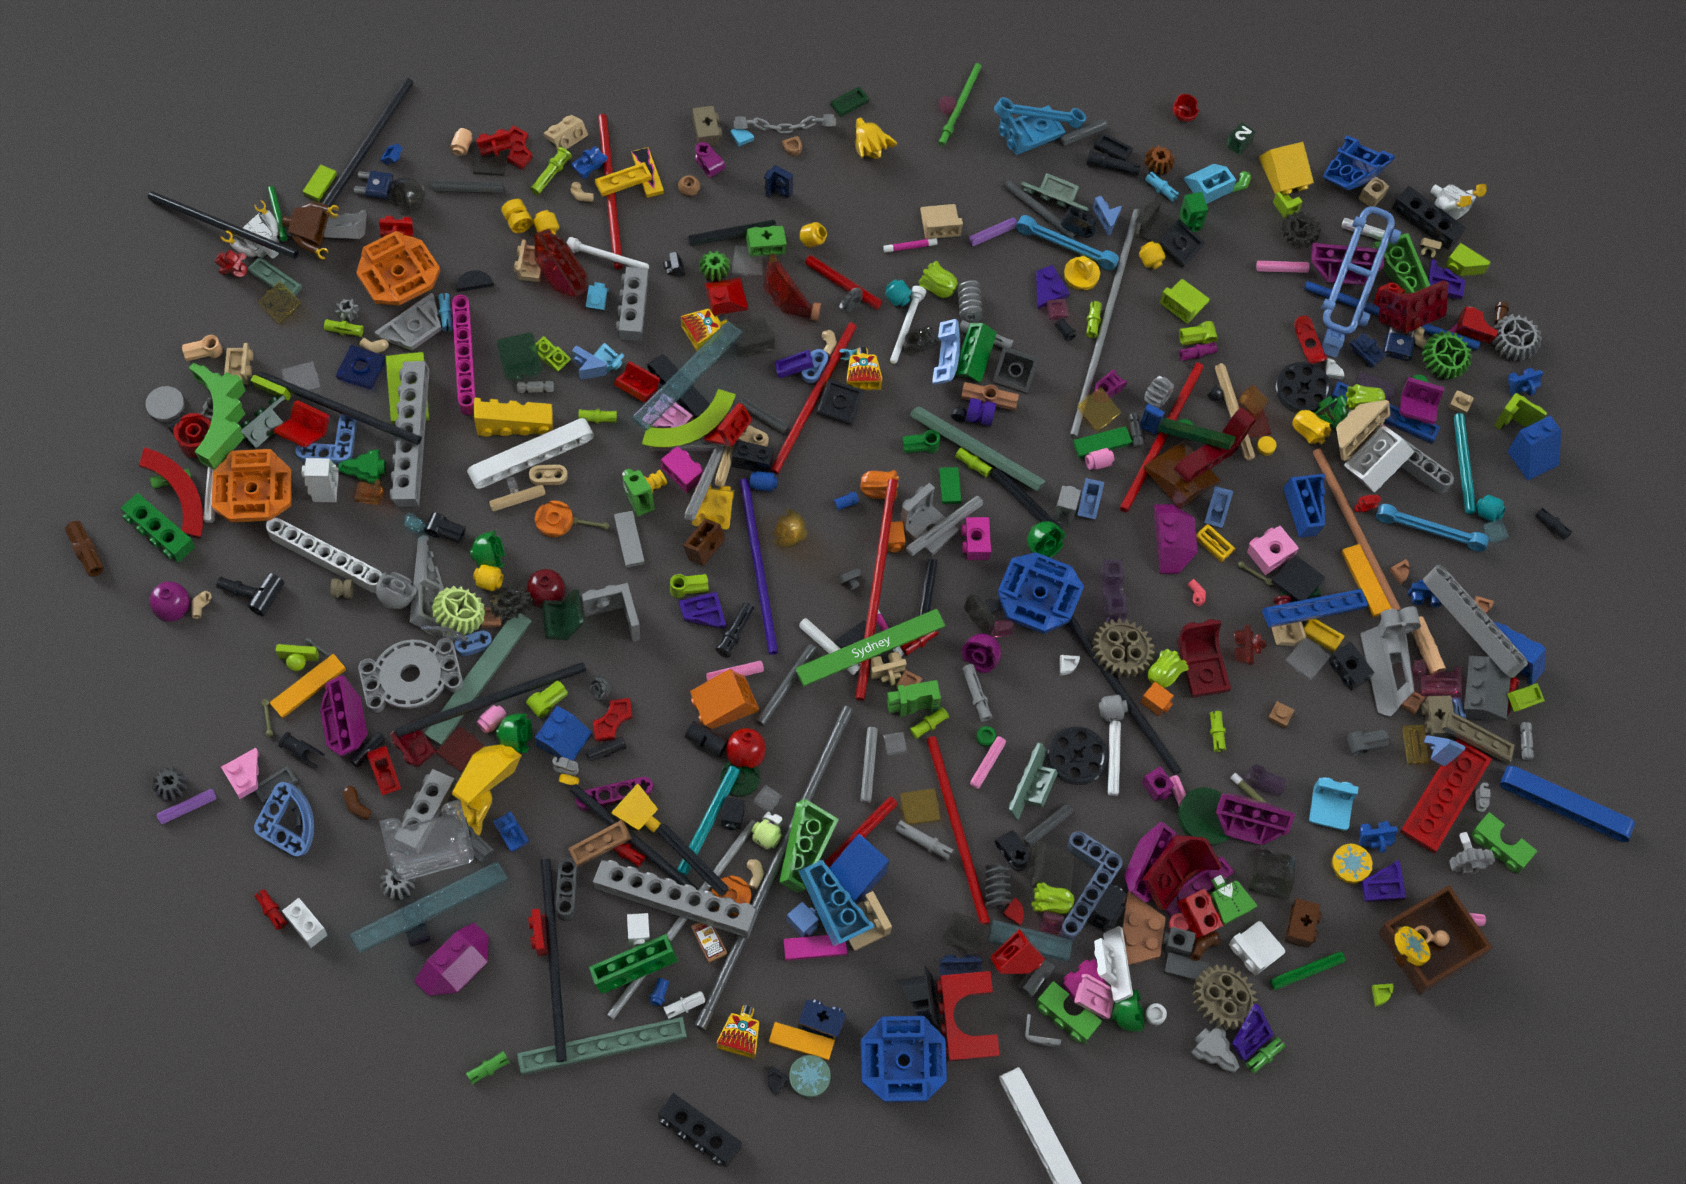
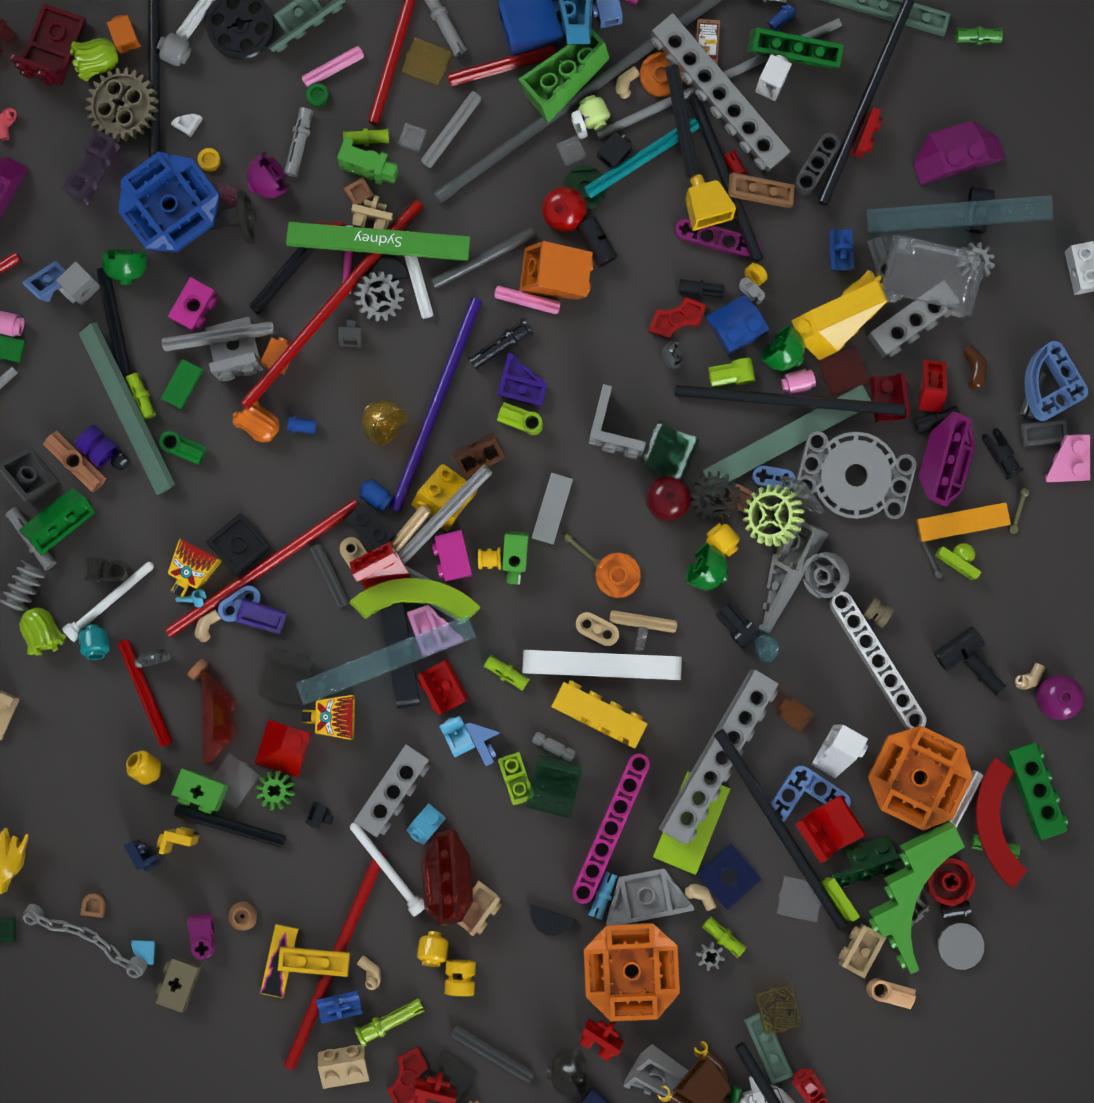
camera: 145 degrees left, 20 degrees up
green rock [338,449,386,485] -> none
dark pink bar [883,238,938,253] -> none
light blue slope [932,319,960,385] -> none
none -> yellow bracket [157,827,199,855]
none -> yellow tile [197,148,221,172]
none -> light grey gear [354,272,404,321]

